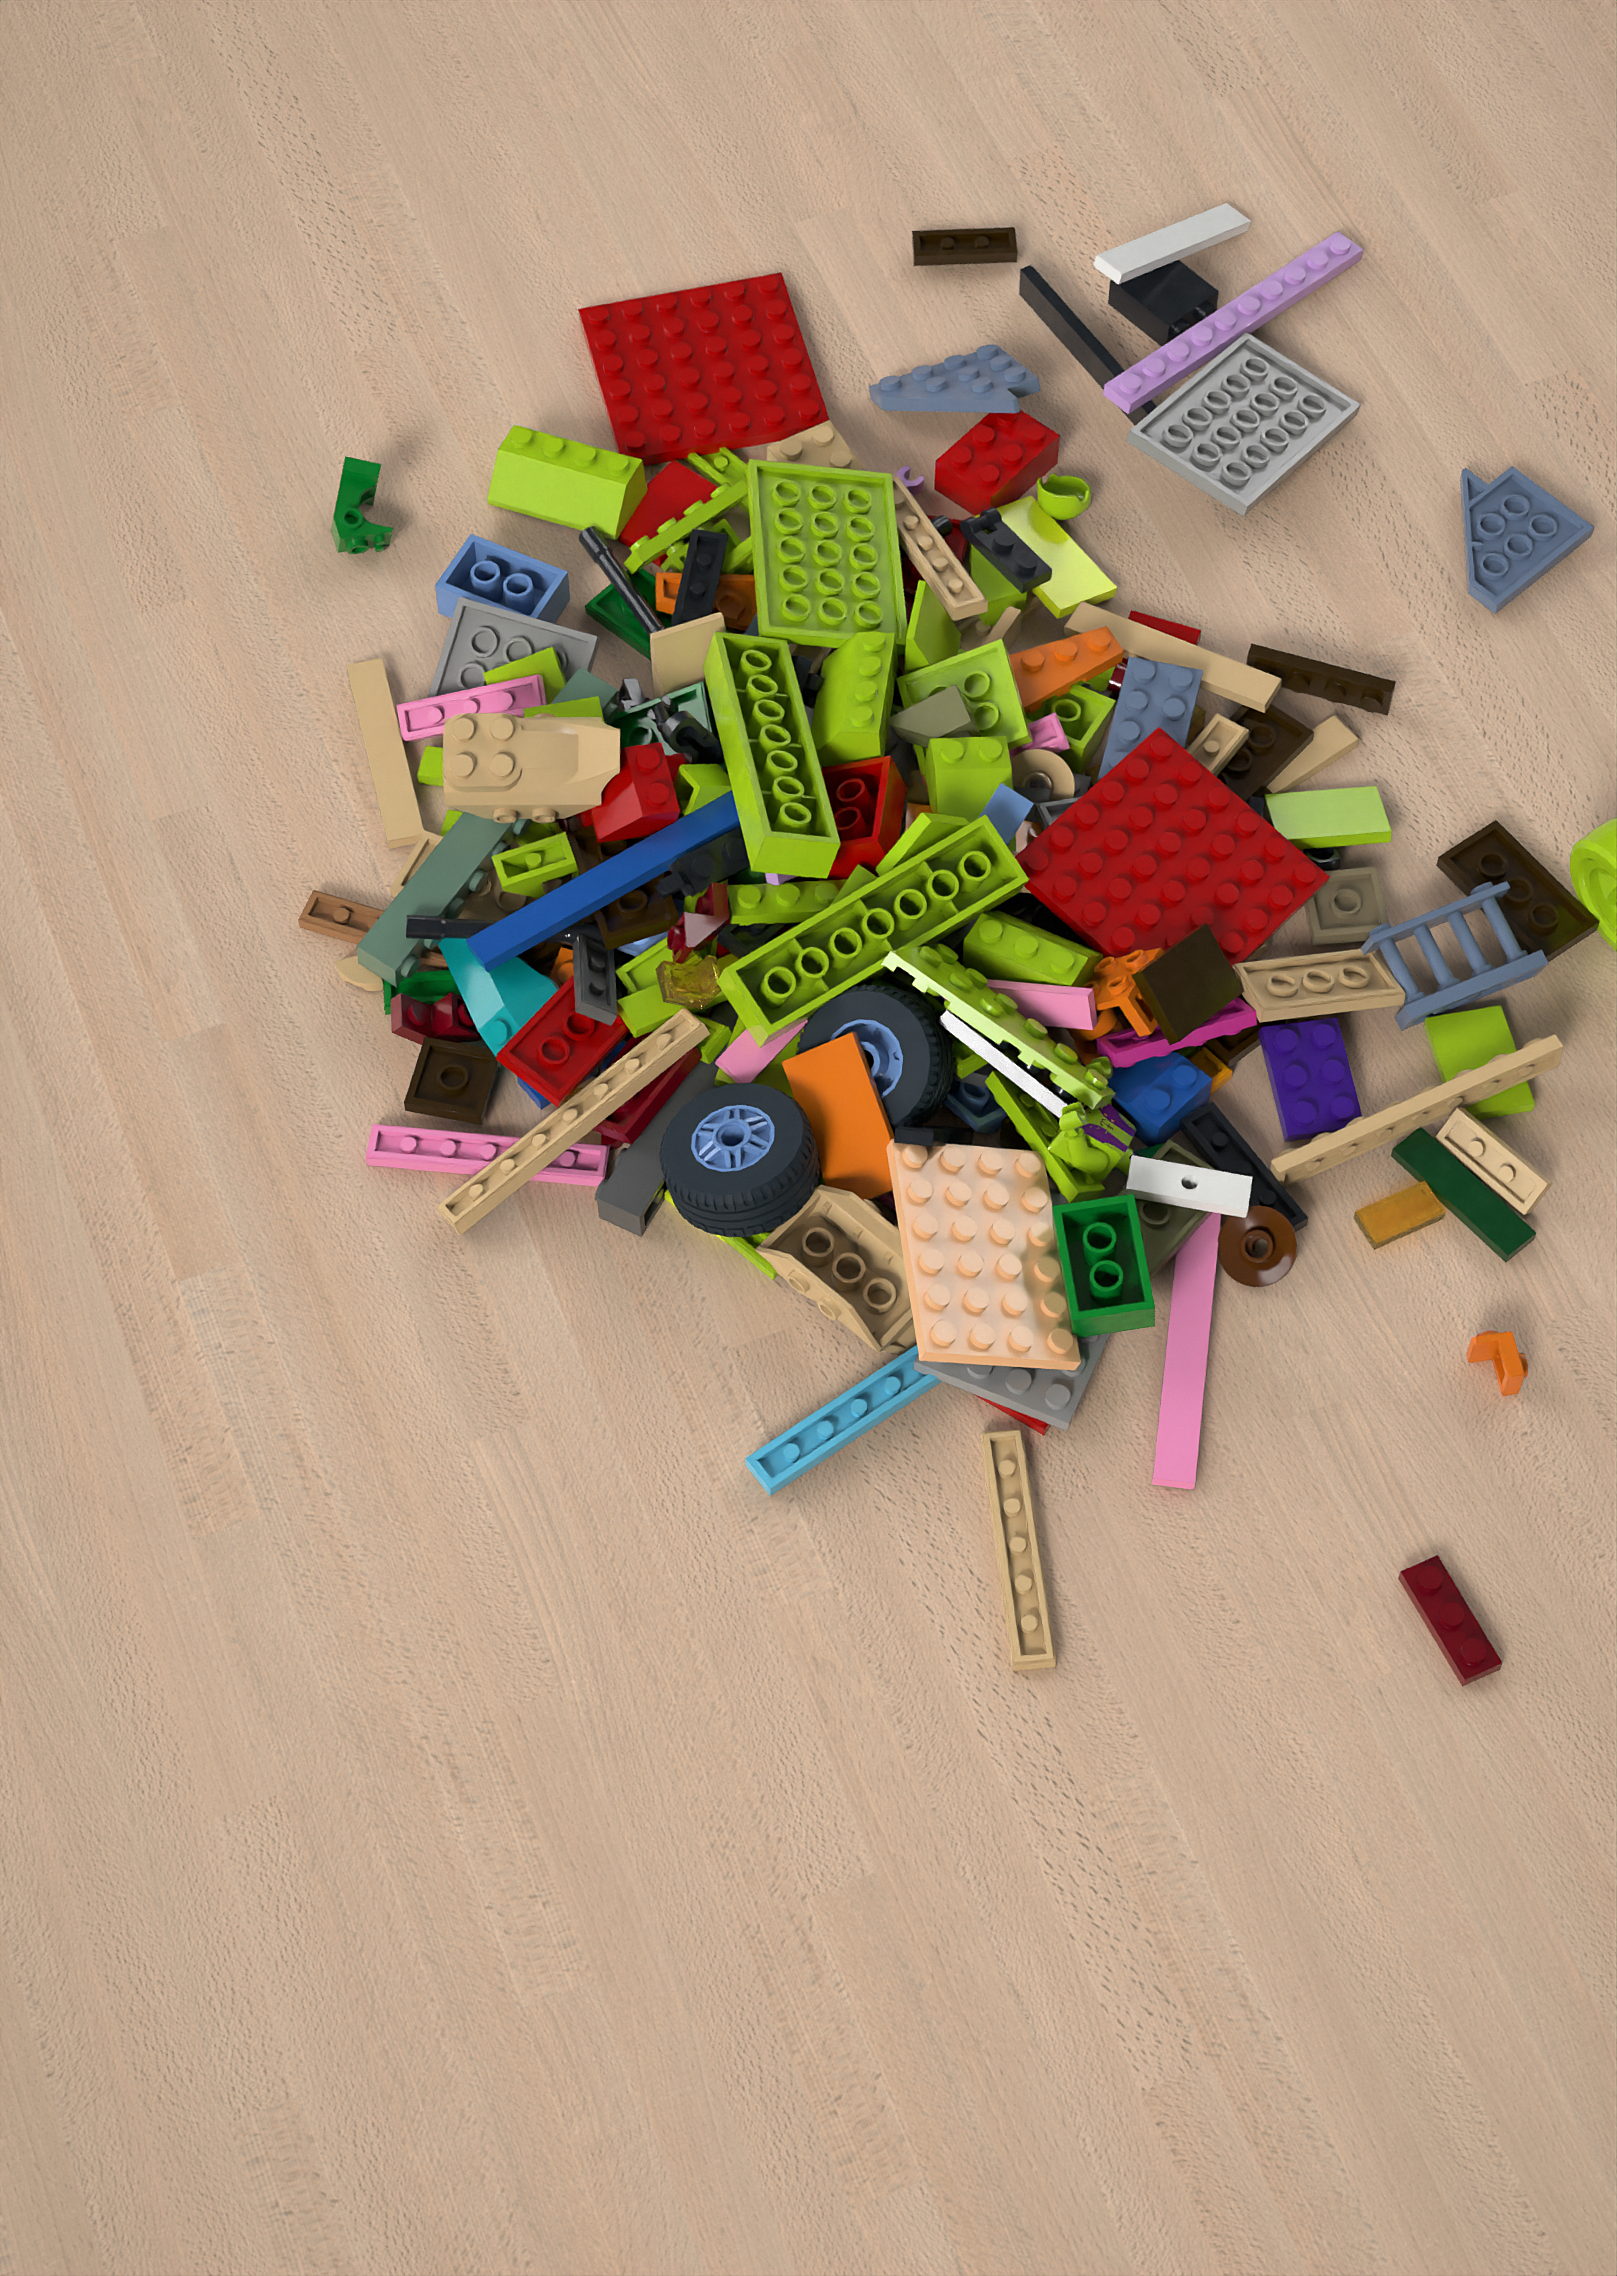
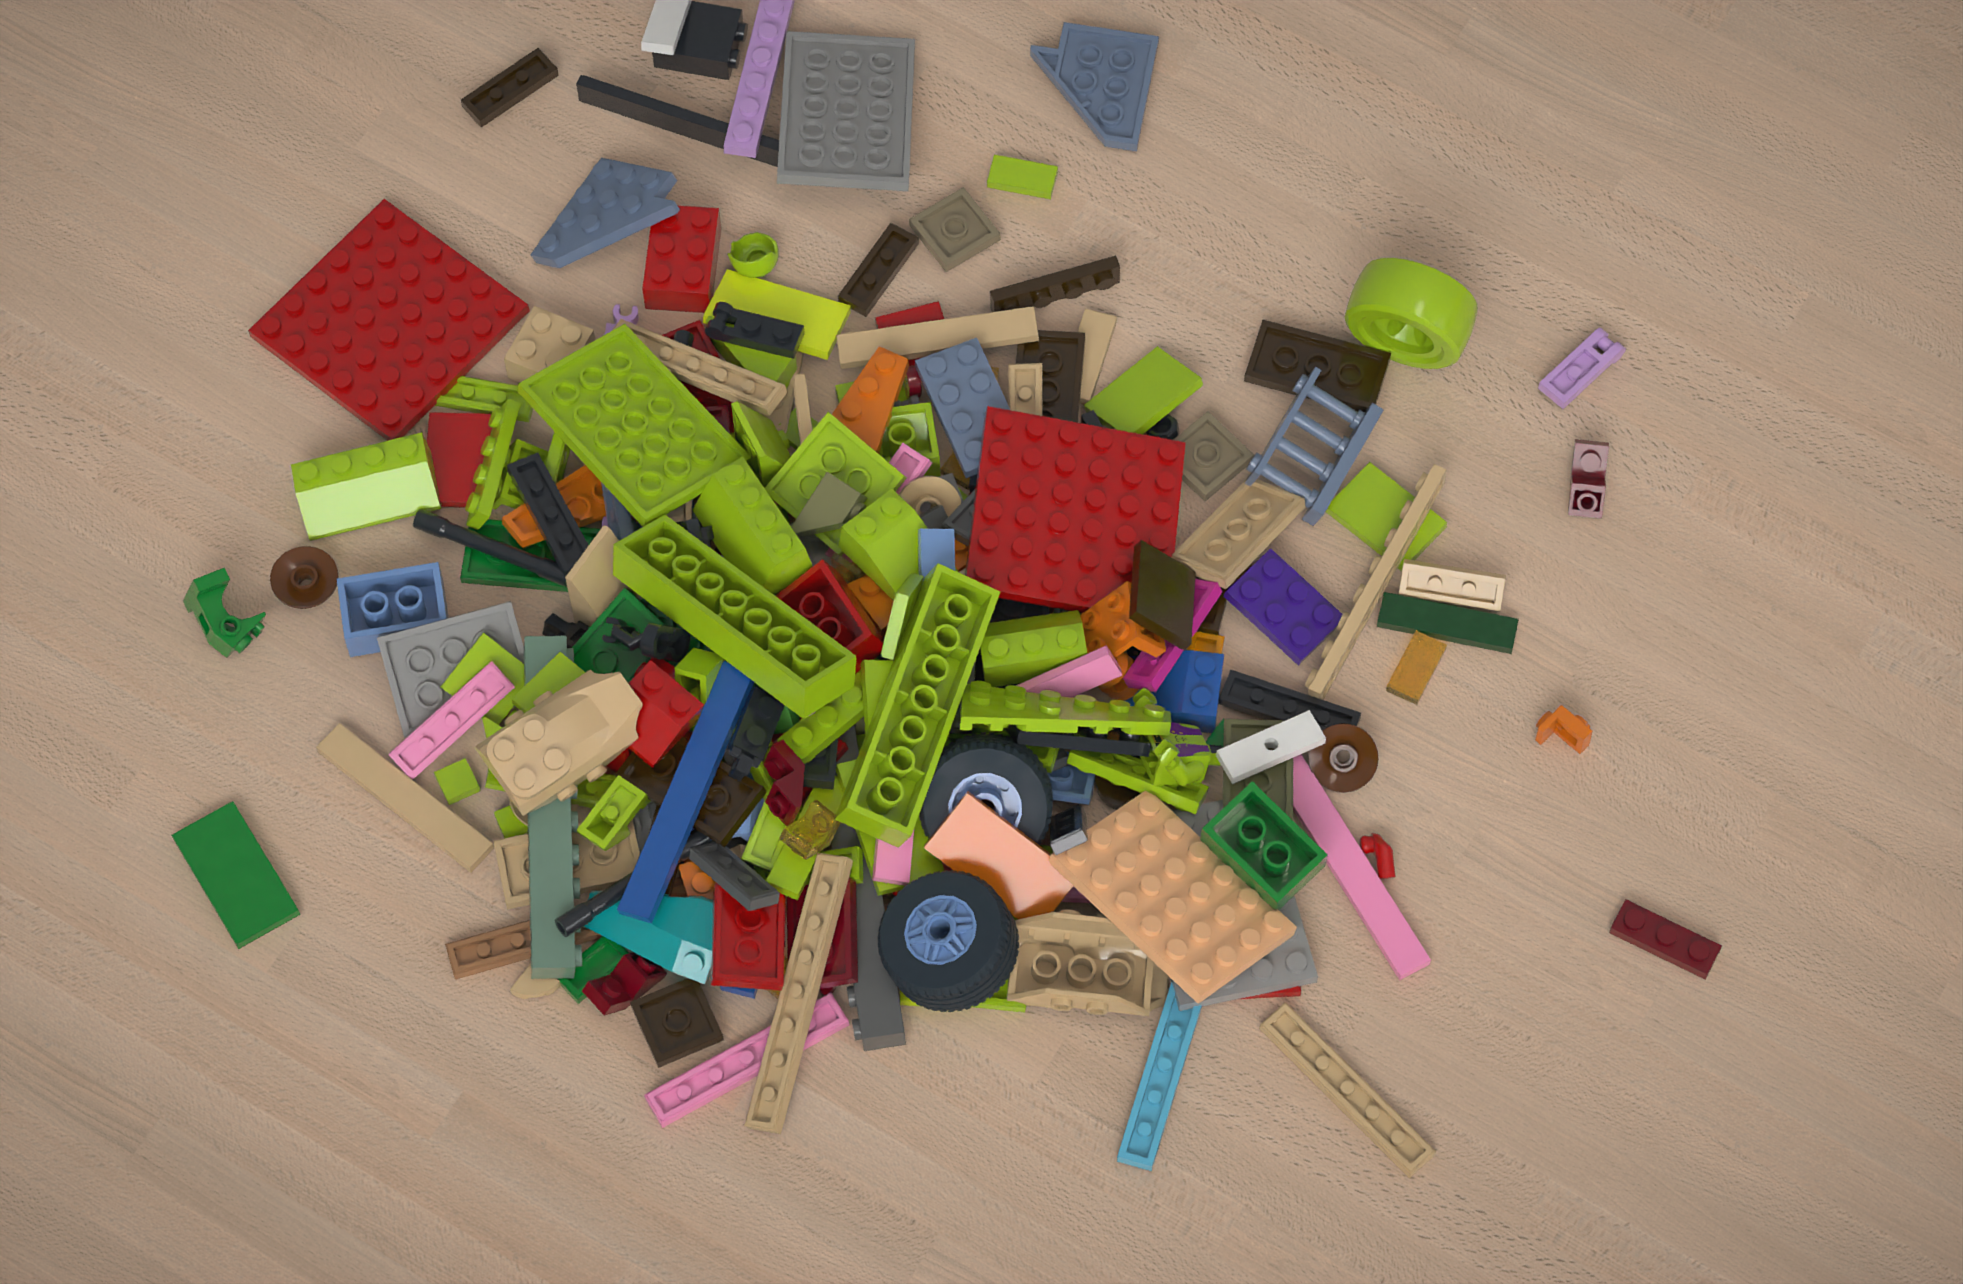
camera: 35 degrees left, 5 degrees up
none -> green tile [171,801,300,949]
none -> reddish brown dish [270,546,339,609]
none -> dark brown plate [838,223,919,317]
none -> dark tan plate [909,187,1001,272]
none -> lime tile [987,154,1058,200]
none -> red arm [1360,833,1396,879]

